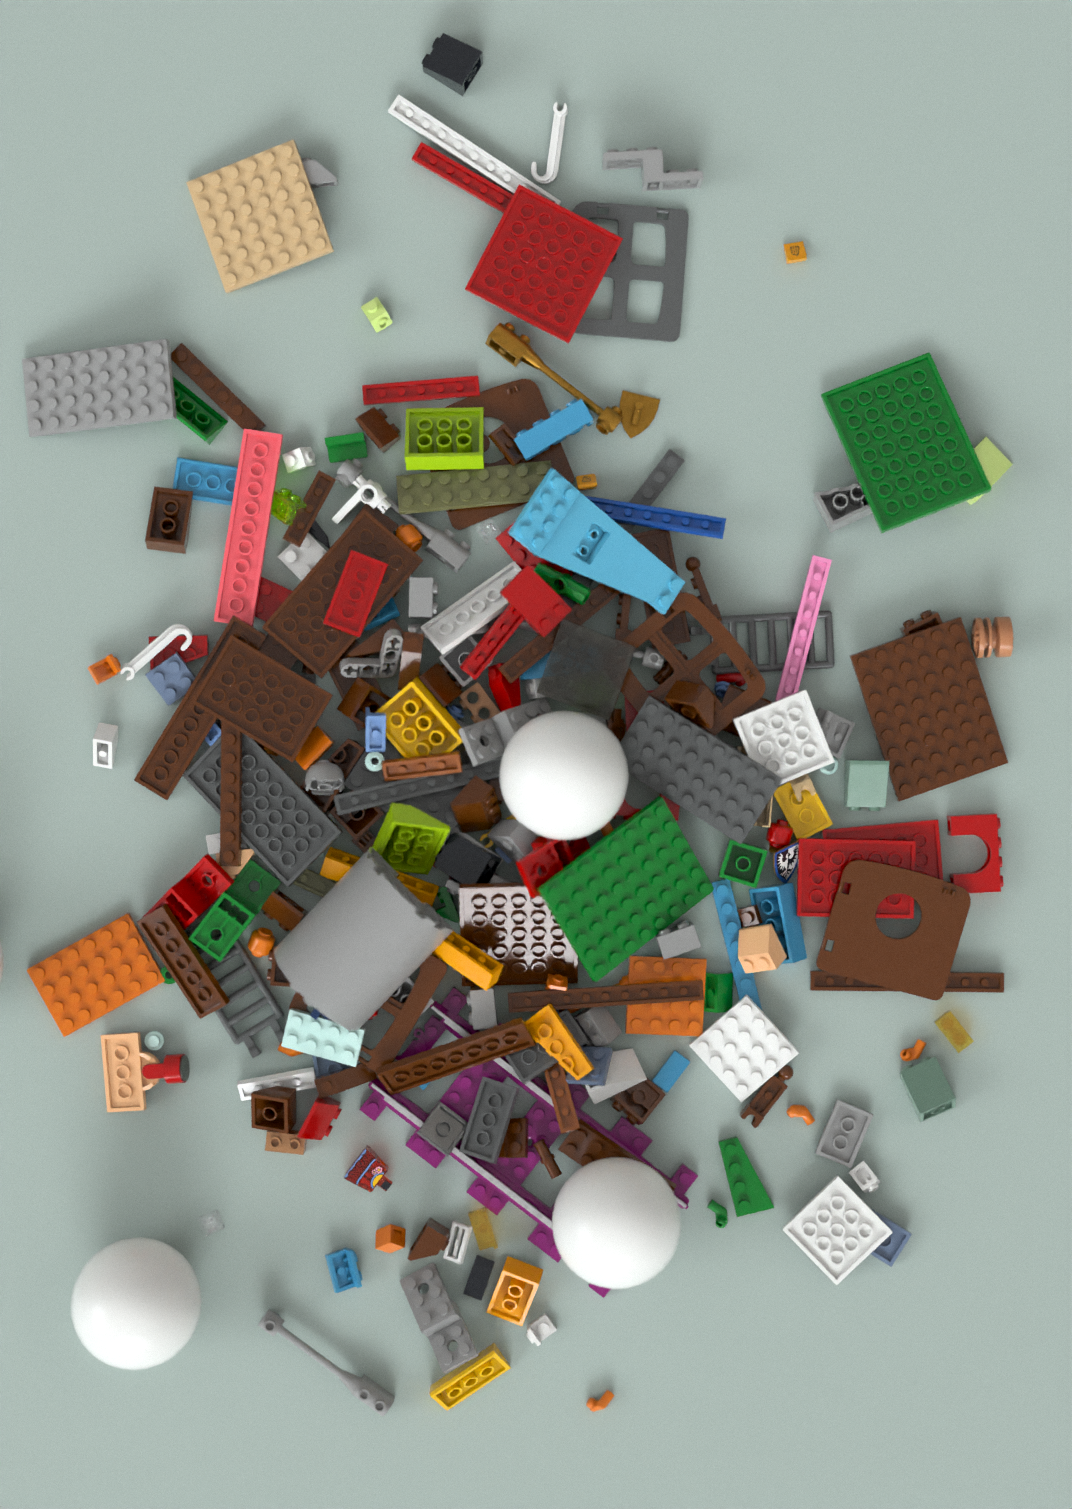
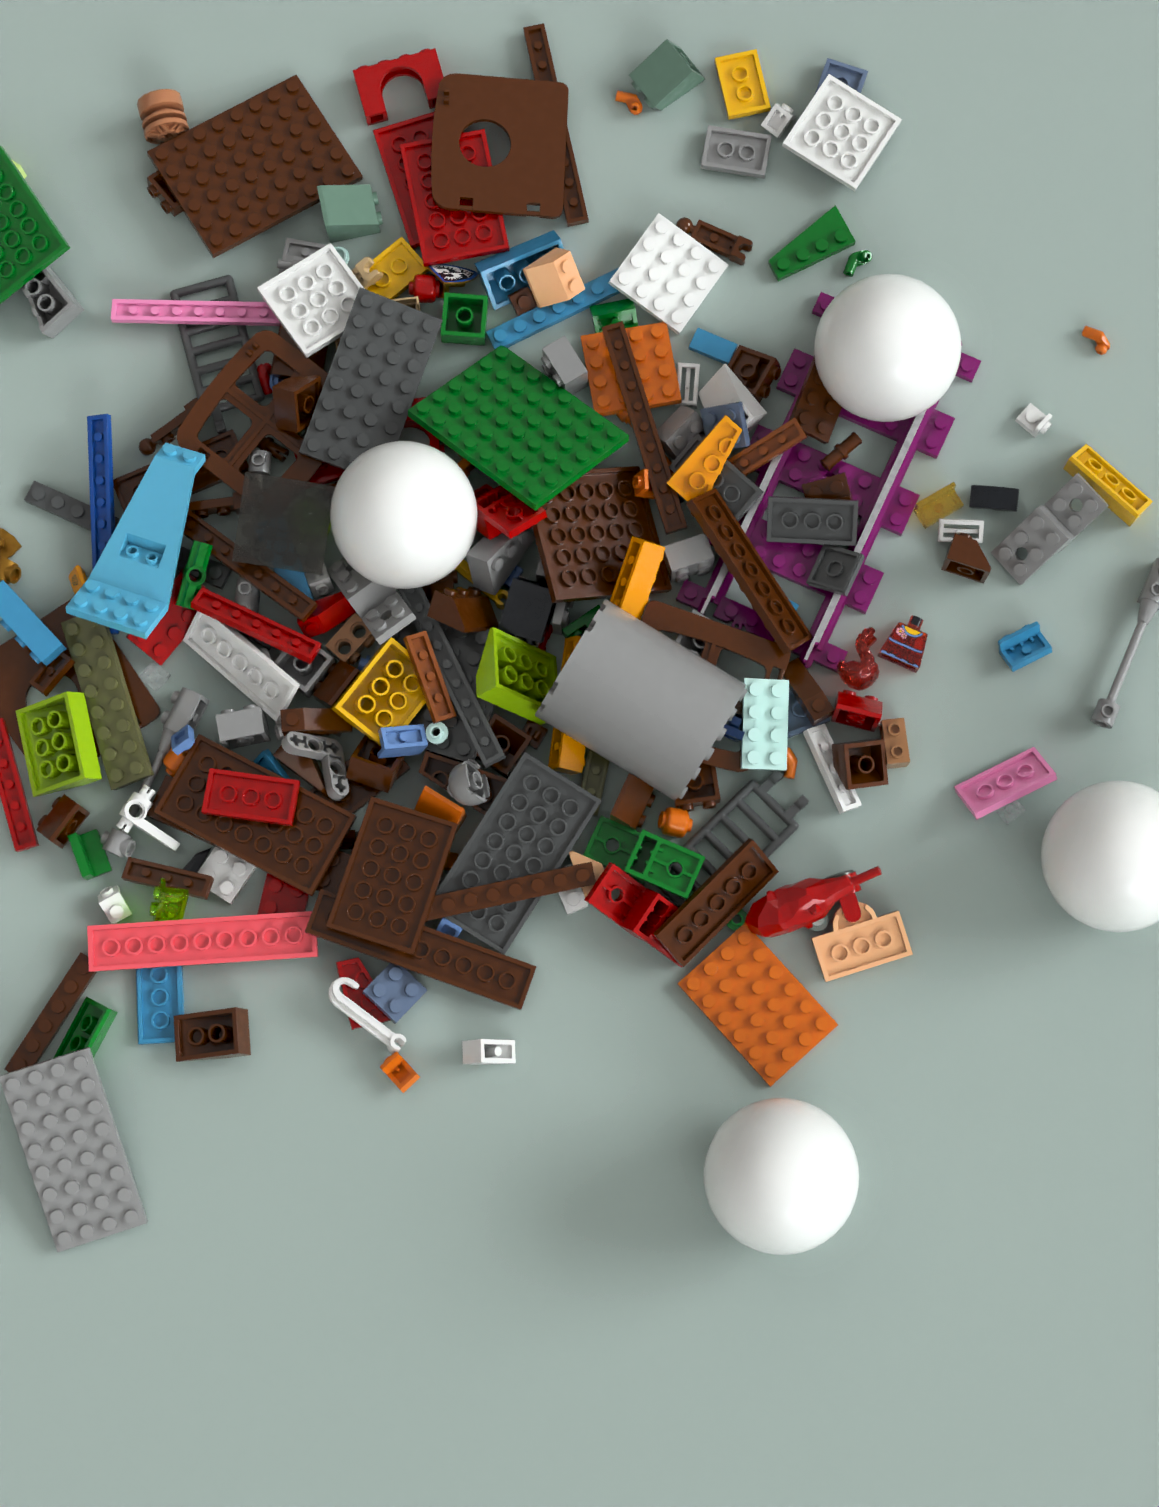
camera: 100 degrees left, 10 degrees down
orange panel [375,1224,406,1253] -> none
light orange slope [486,1256,543,1326] -> none
red slope [499,565,572,637] -> none
orange arm [787,1104,815,1125] -> none
clear yellow plate [934,1010,974,1053] -> none
none -> medium blue plate [171,724,195,755]
none -> white tile [675,362,700,408]
none -> yellow plate [714,49,771,120]
none -> red piece [745,866,882,937]
none -> clear red hair [836,627,880,691]
none -> bright pink plate [954,747,1057,820]

